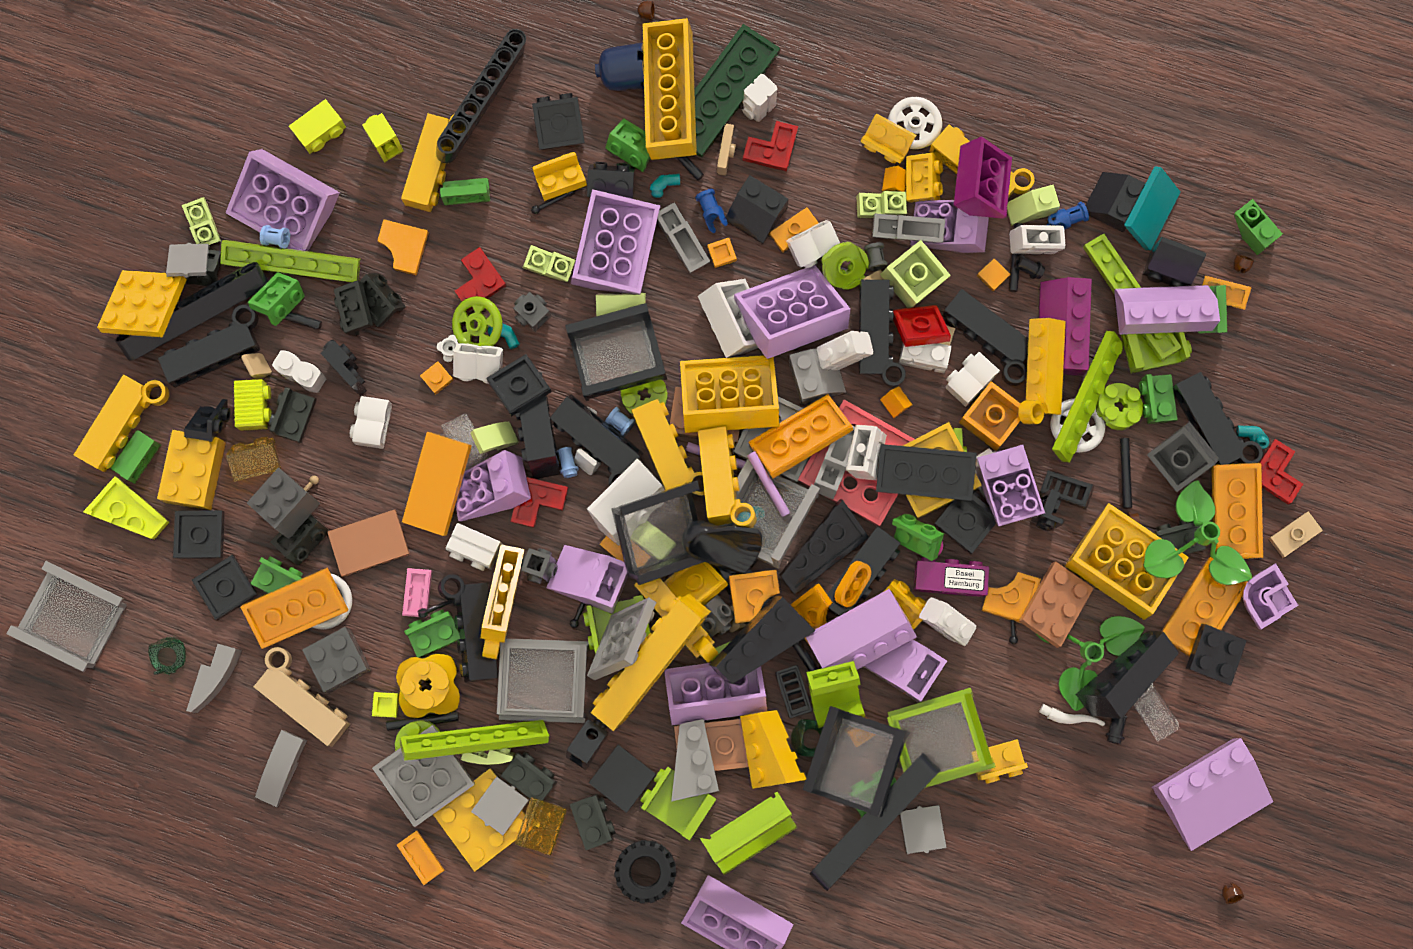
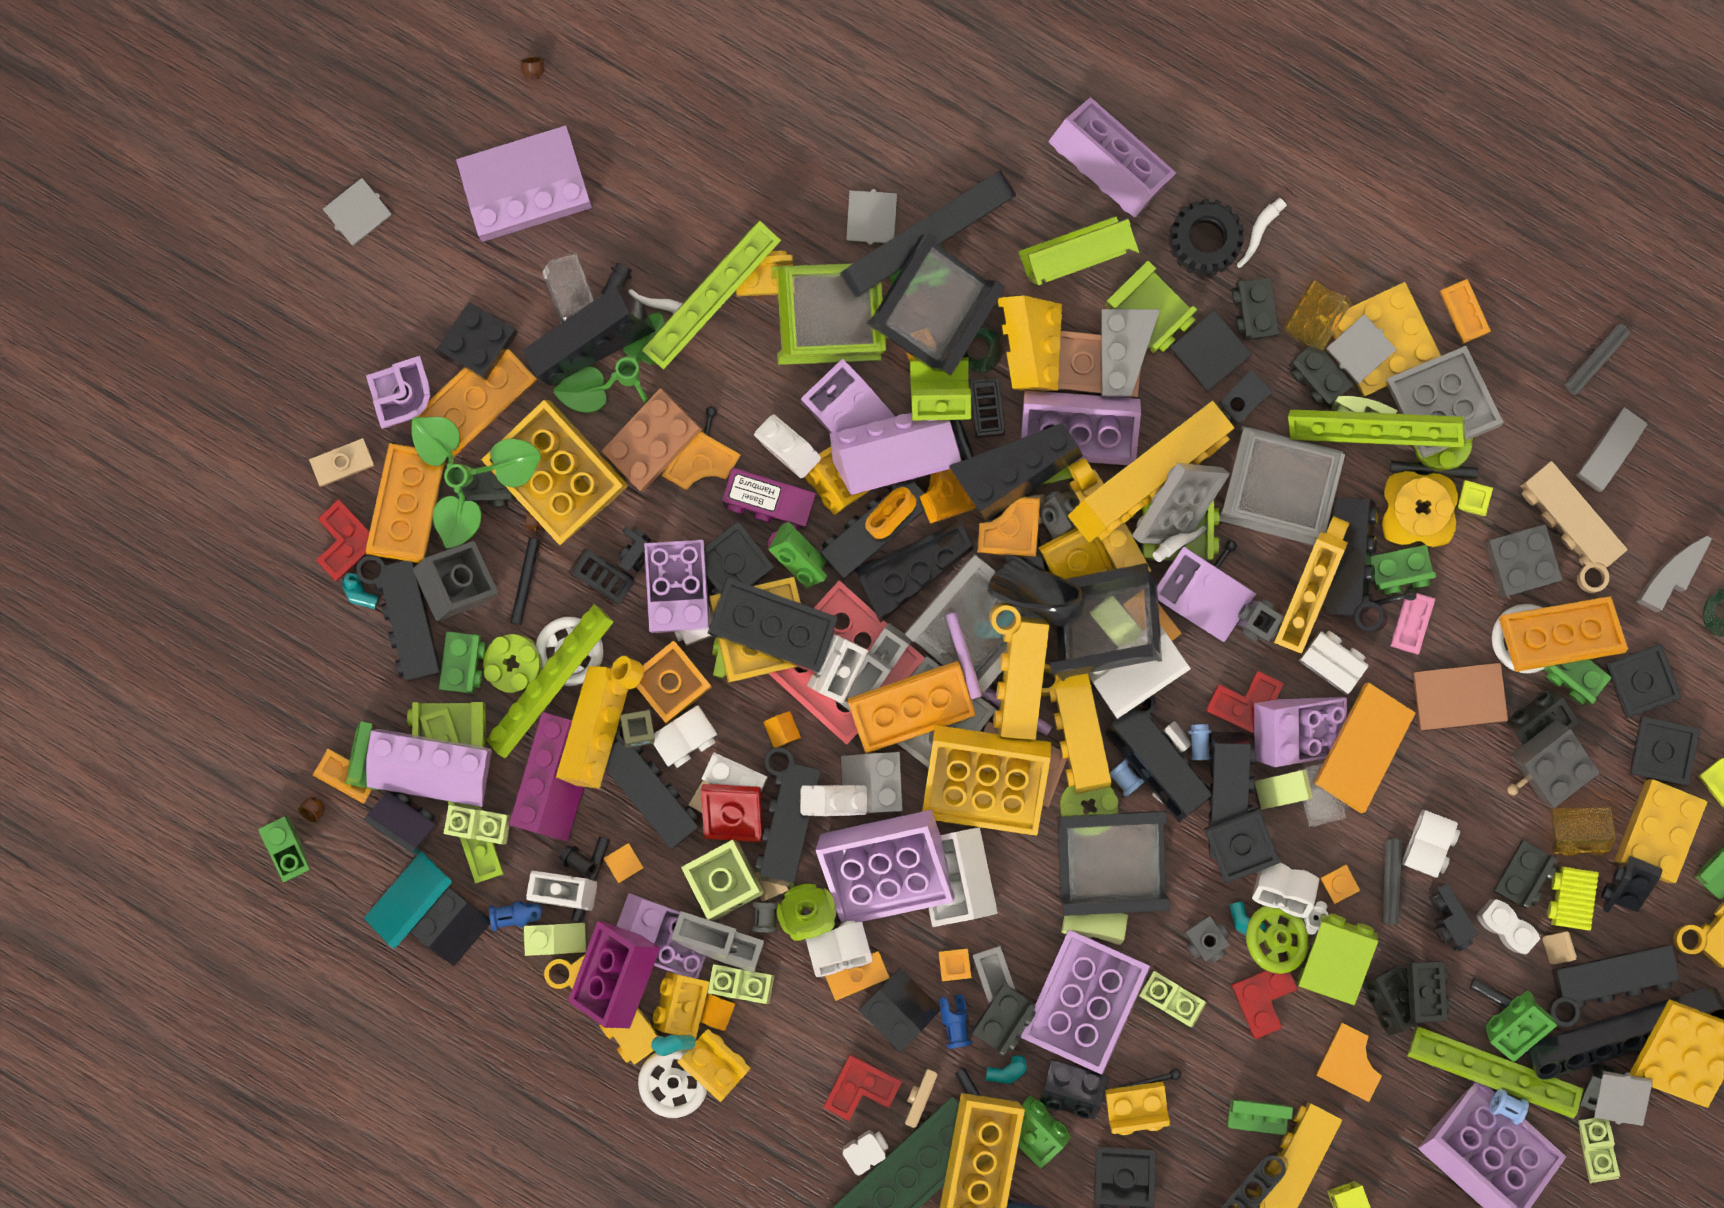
camera: 170 degrees left, 5 degrees up
none -> light grey piece [323,178,392,246]
none -> yellowish green slope [444,805,511,844]
none -> olive brick [620,710,655,749]
none -> lime plate [642,220,781,370]
none -> teal arm [651,1035,696,1056]
none -> pearl dark grey bracket [971,983,1036,1056]
none -> white animal [1153,526,1207,562]
none -> white animal [1237,197,1287,268]
none -> lime panel [1298,914,1378,1005]
none -> dark grey axle [1382,838,1402,925]
none -> dark grey axle [1565,323,1631,395]

